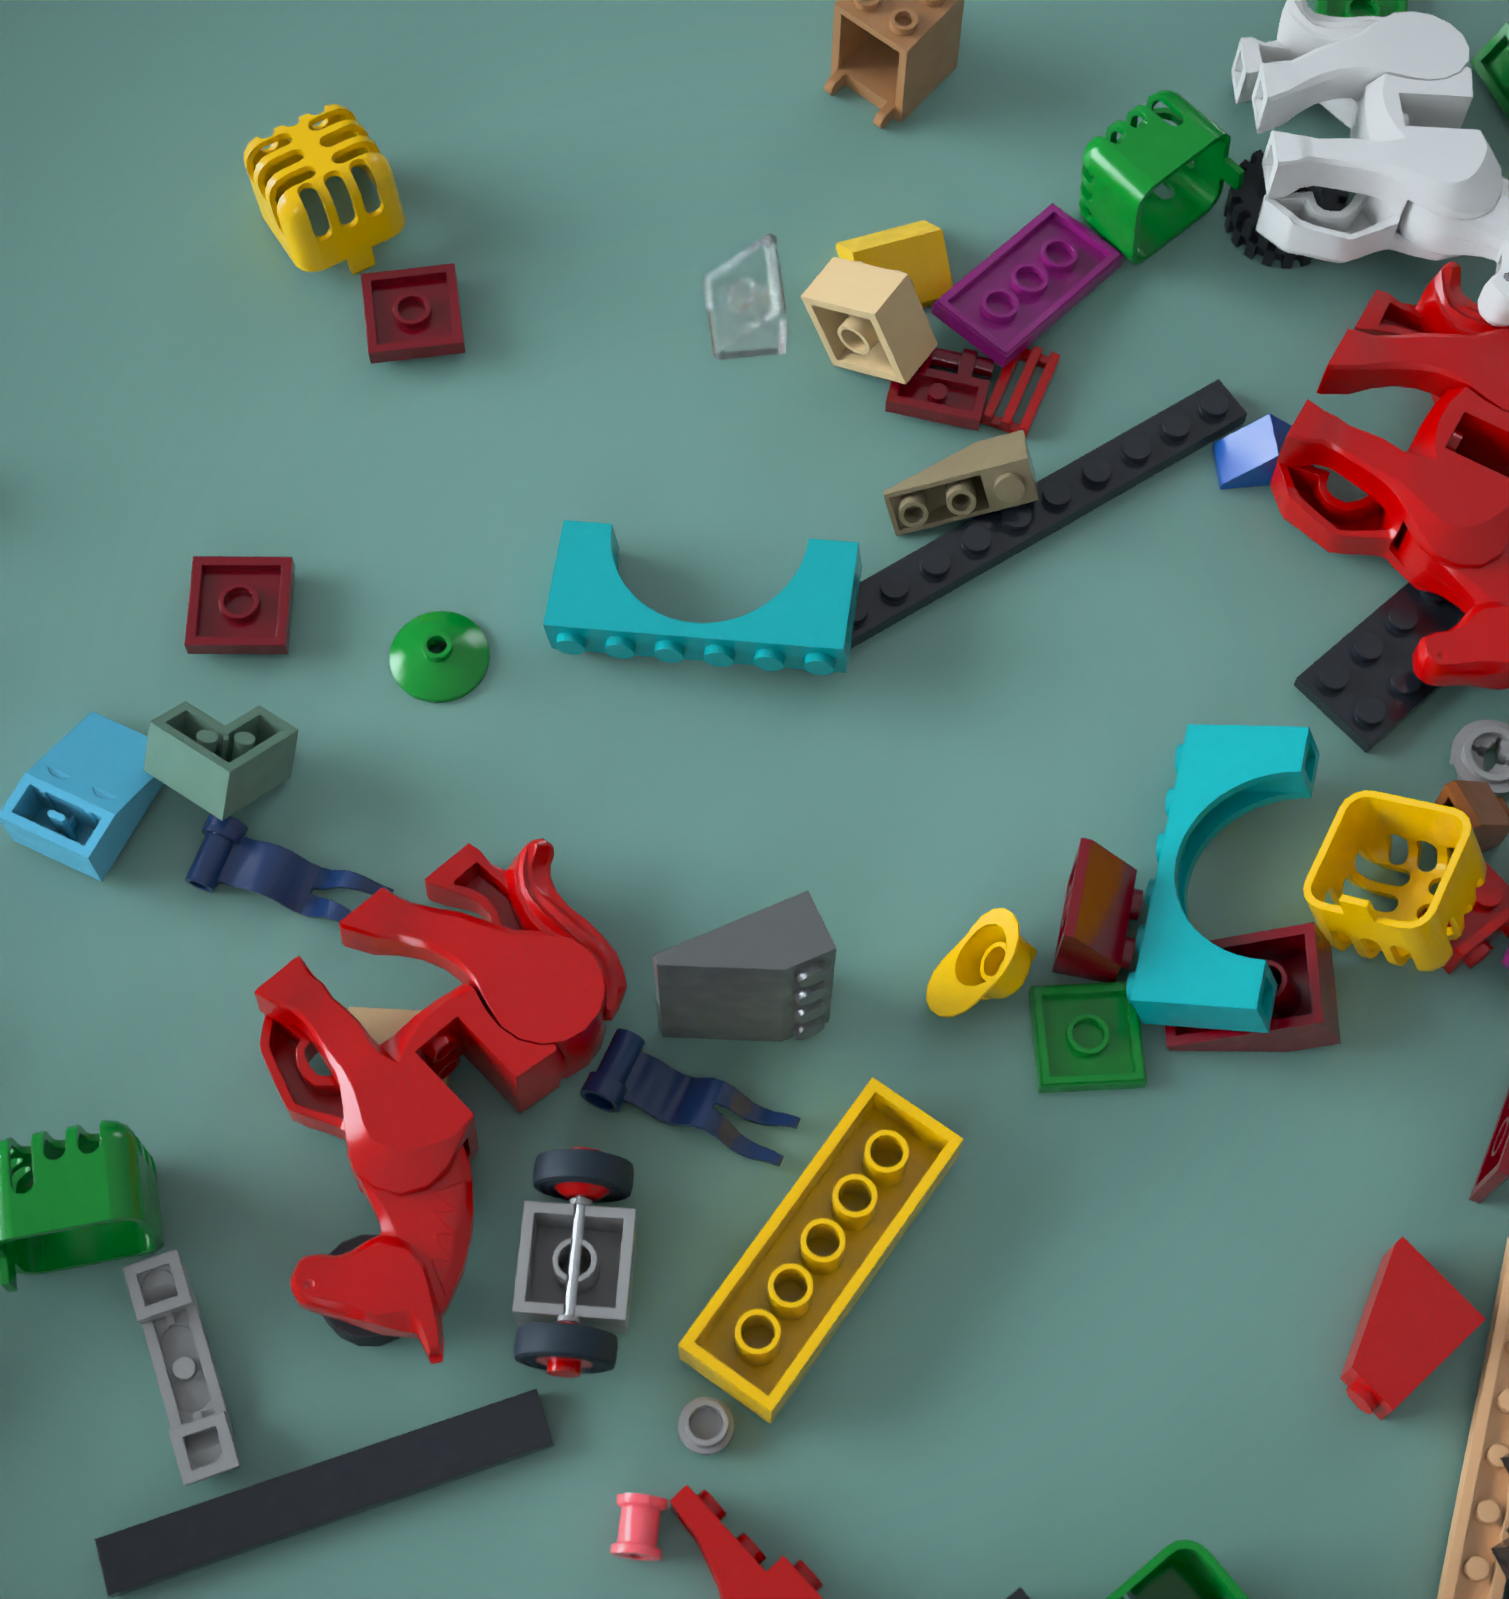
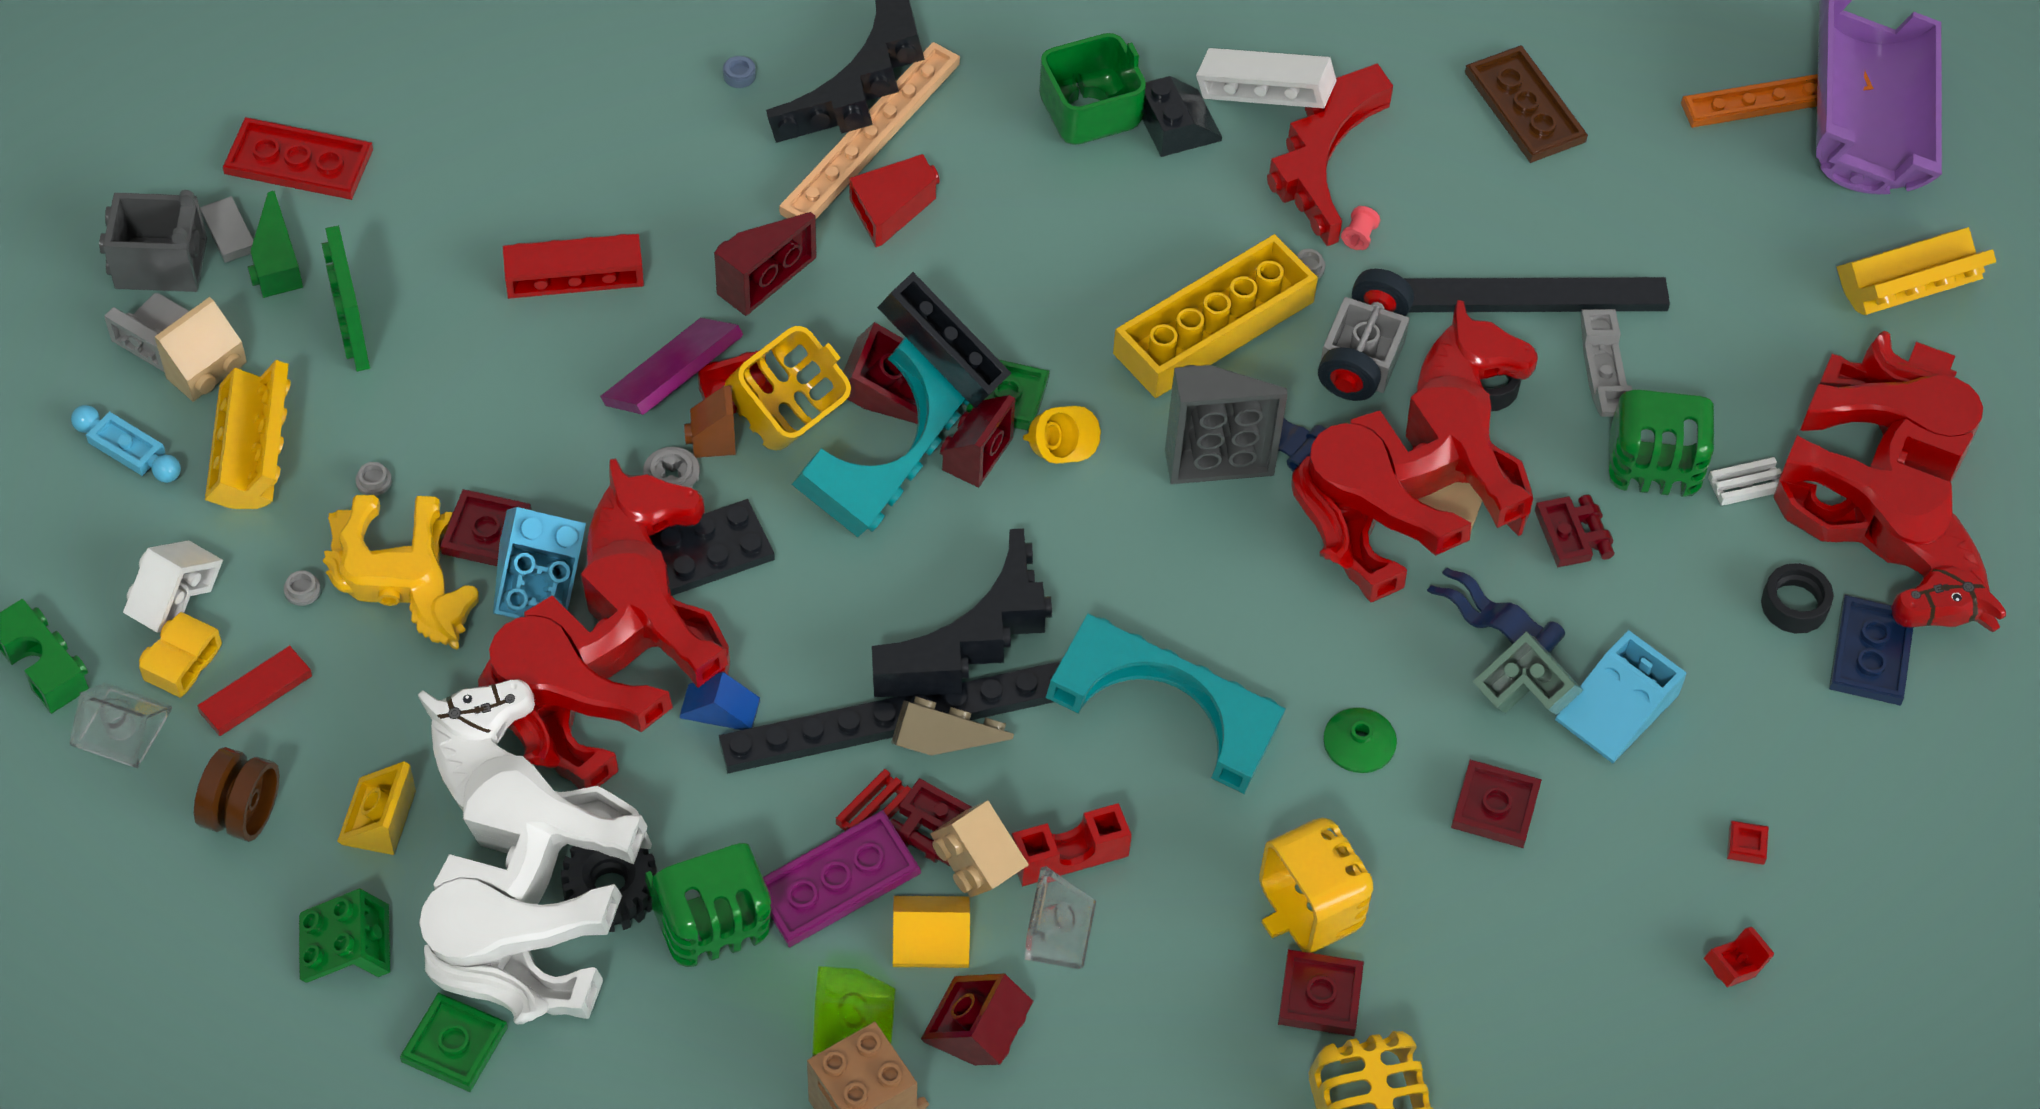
camera: 165 degrees left, 10 degrees down
none -> clear neon green slope [812,966,896,1057]
none -> black arch [872,528,1052,698]
none -> black brick [877,272,1011,408]
none -> dark red slope [921,973,1034,1066]
none -> red arch [1011,803,1132,887]
none -> yellow piece [1259,817,1374,953]
none -> dark red plate [1534,495,1615,568]

